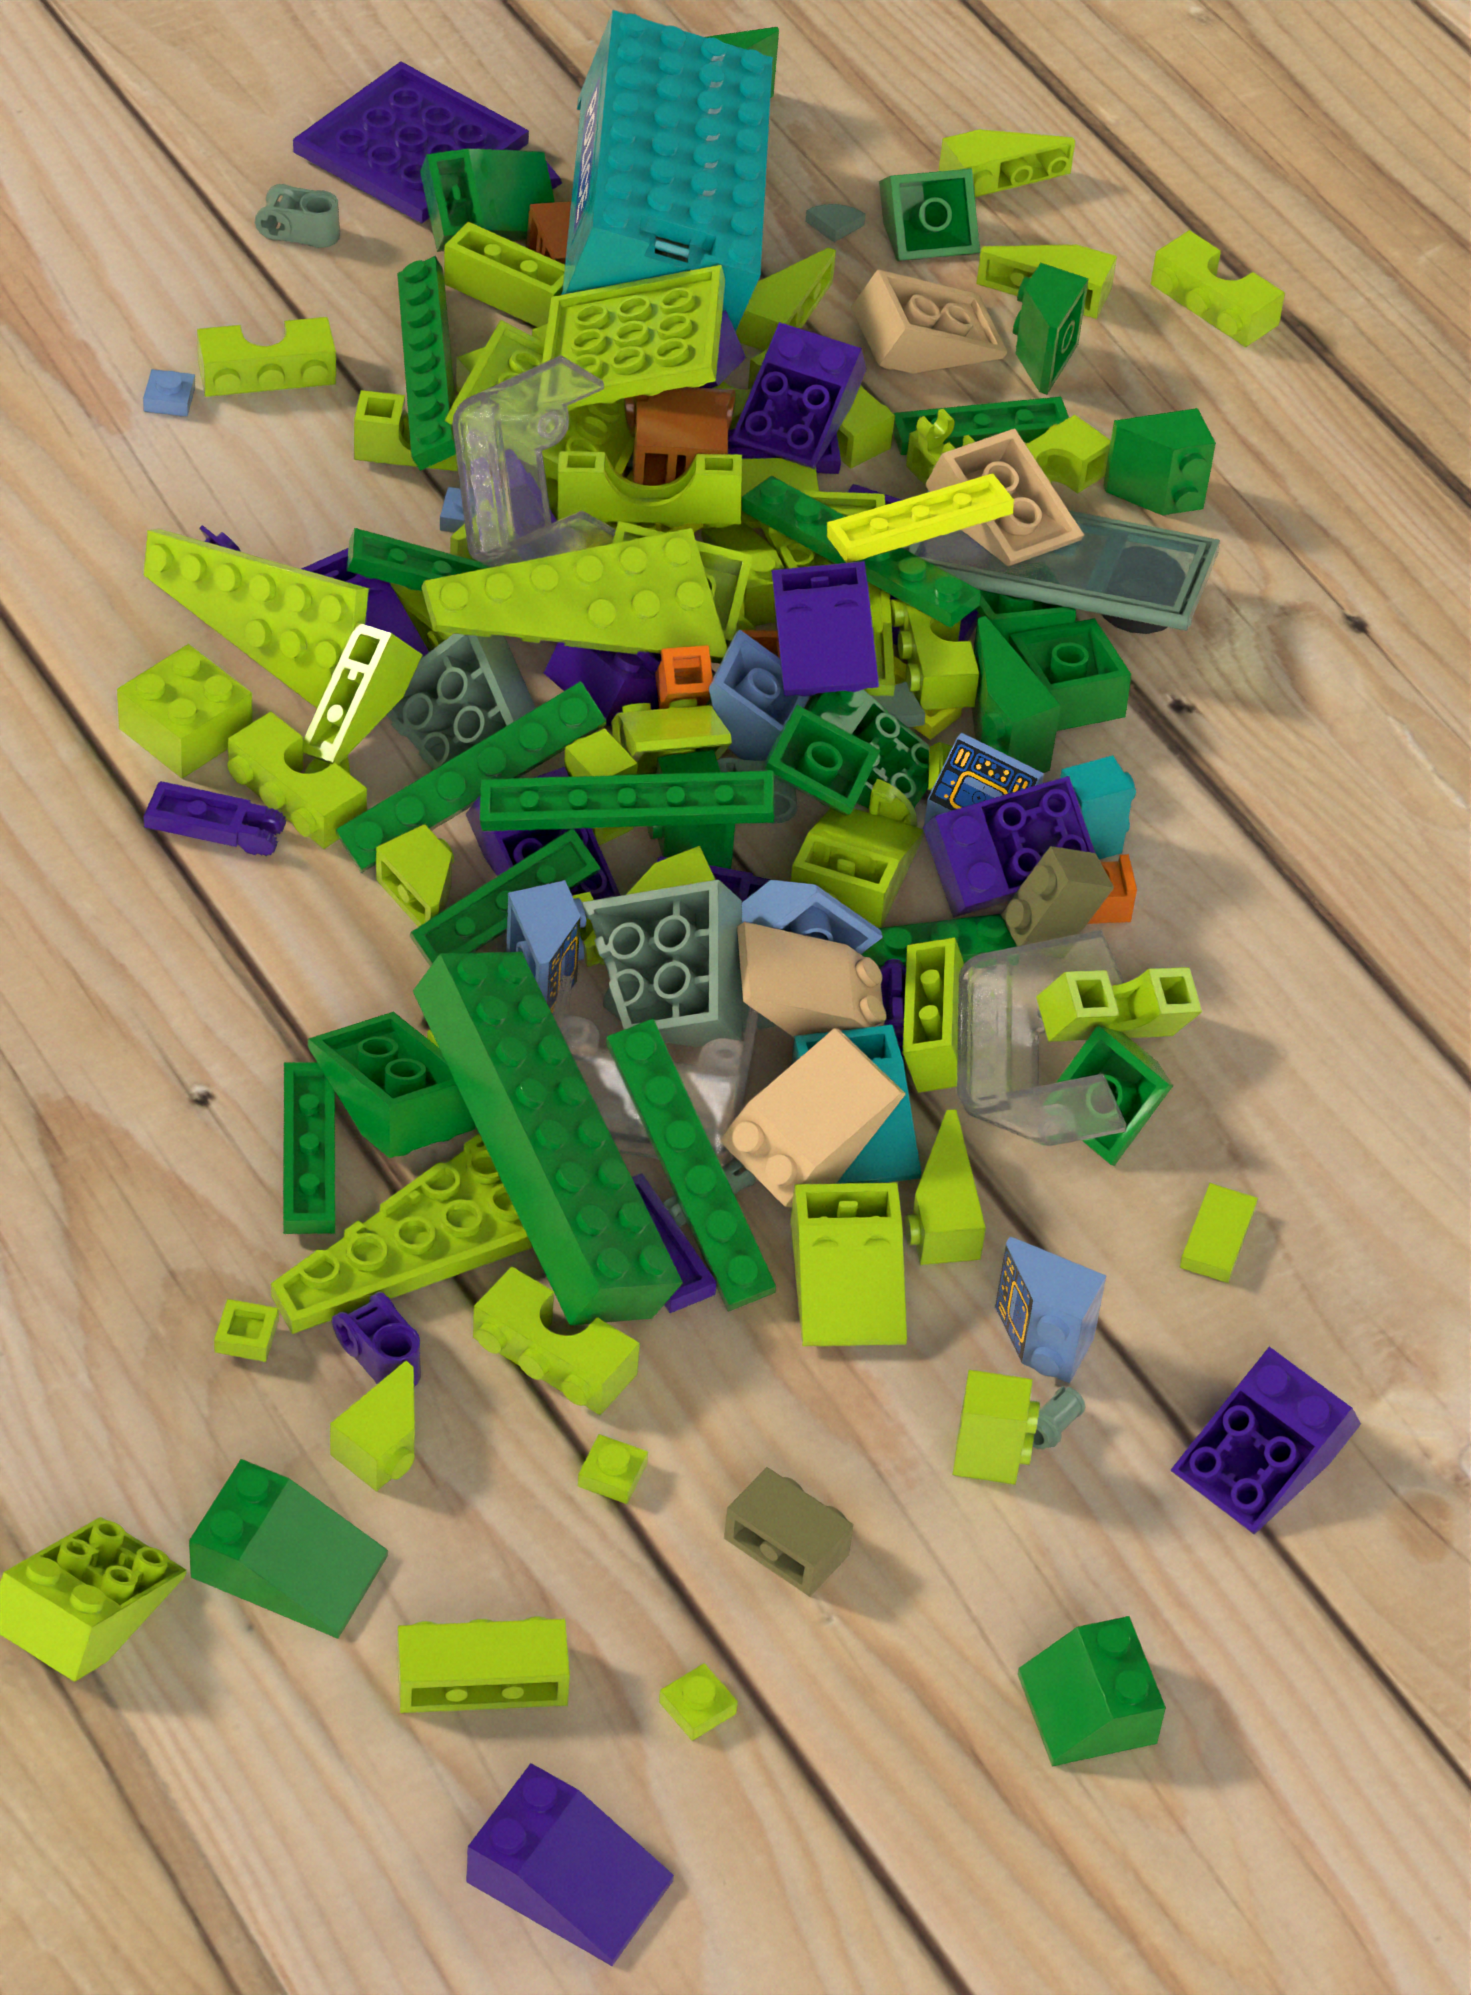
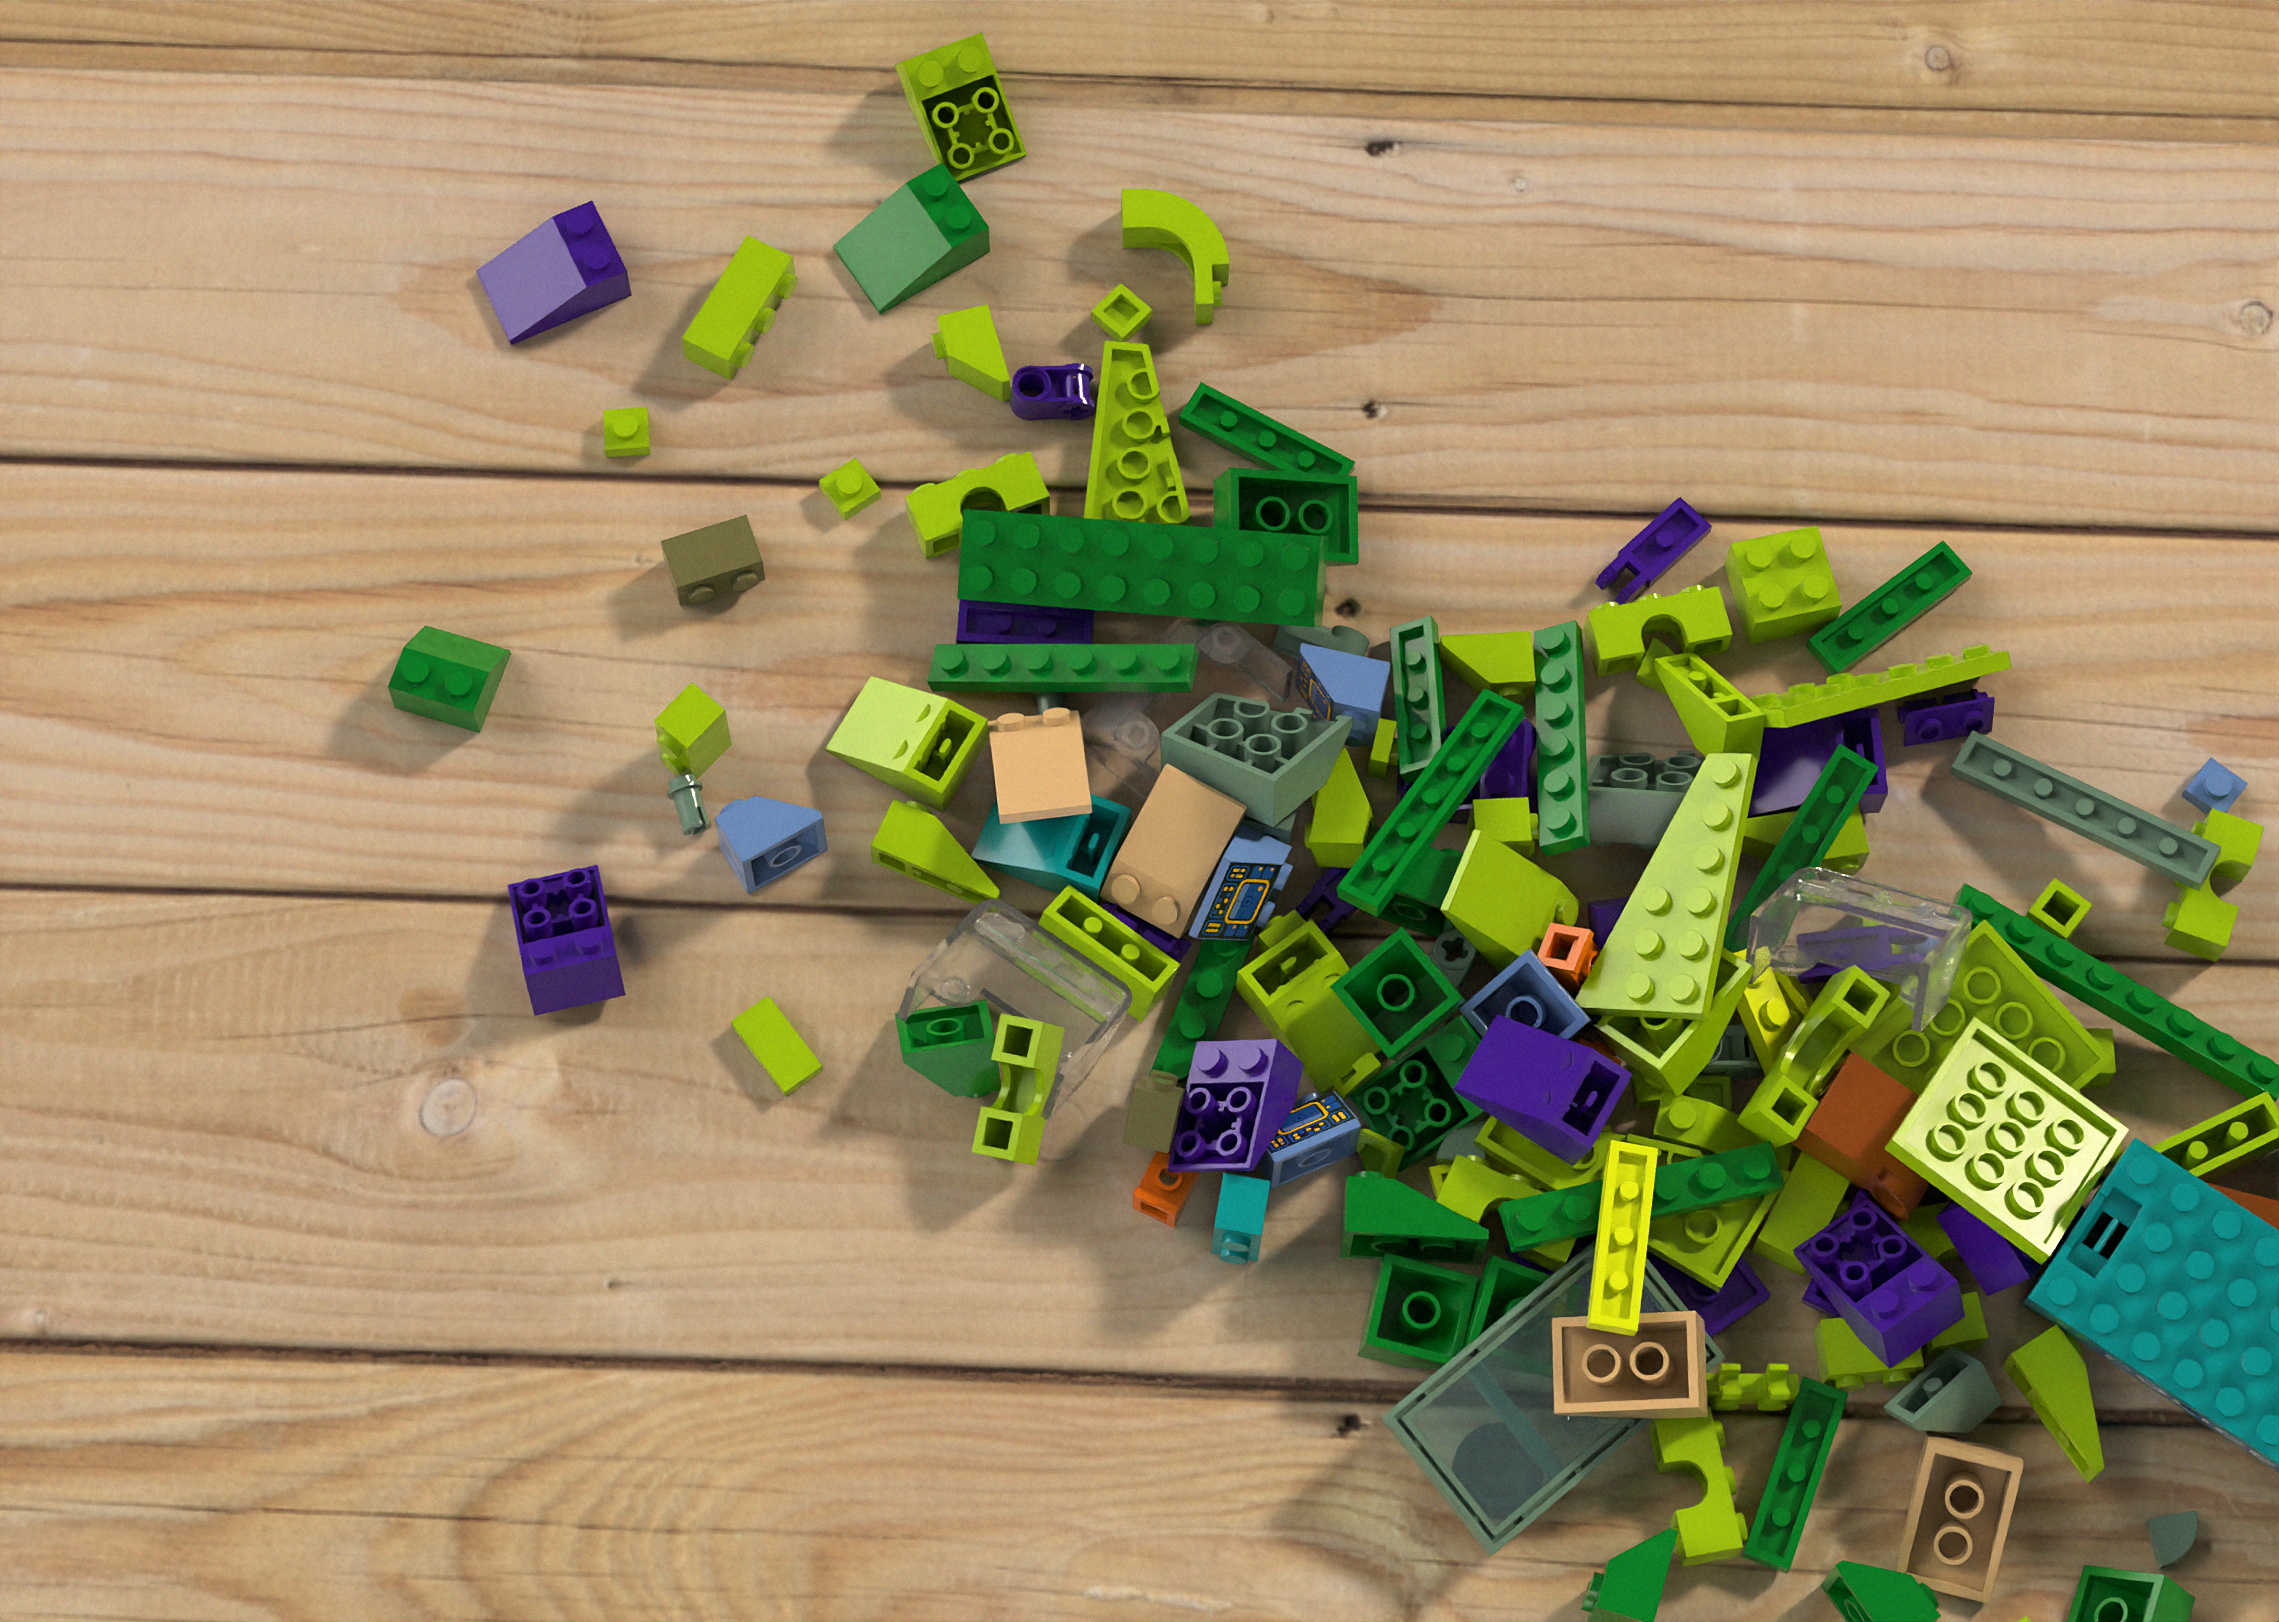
camera: 125 degrees right, 20 degrees up
none -> lime arch [1121,189,1229,324]
none -> green plate [1806,540,1973,675]
none -> sand green slope [1884,1346,2003,1433]
none -> sand green plate [1951,730,2221,891]

